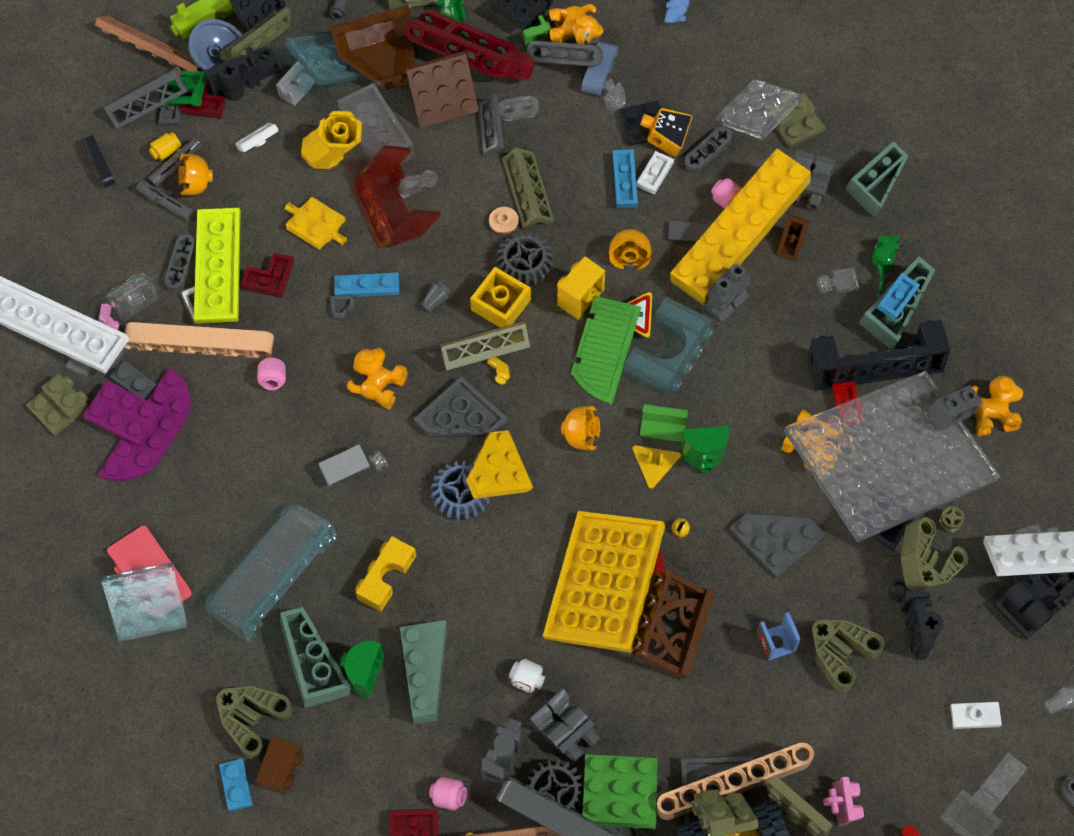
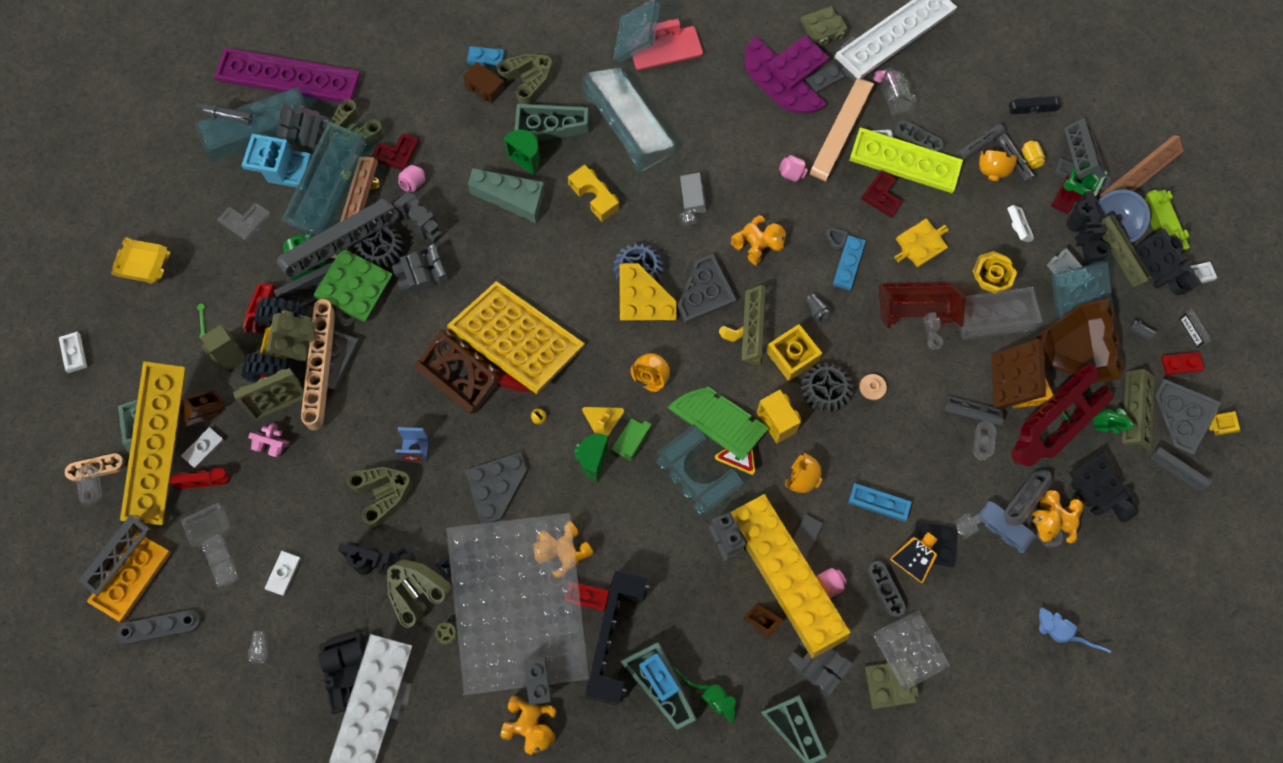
camera: 110 degrees right, 5 degrees up
olive fence [502,147,555,229] -> none
white head [509,659,545,694] -> none
bright green bracket [523,15,551,48] -> none
white plate [636,151,674,195] -> none
clear plate [815,268,859,293] -> none

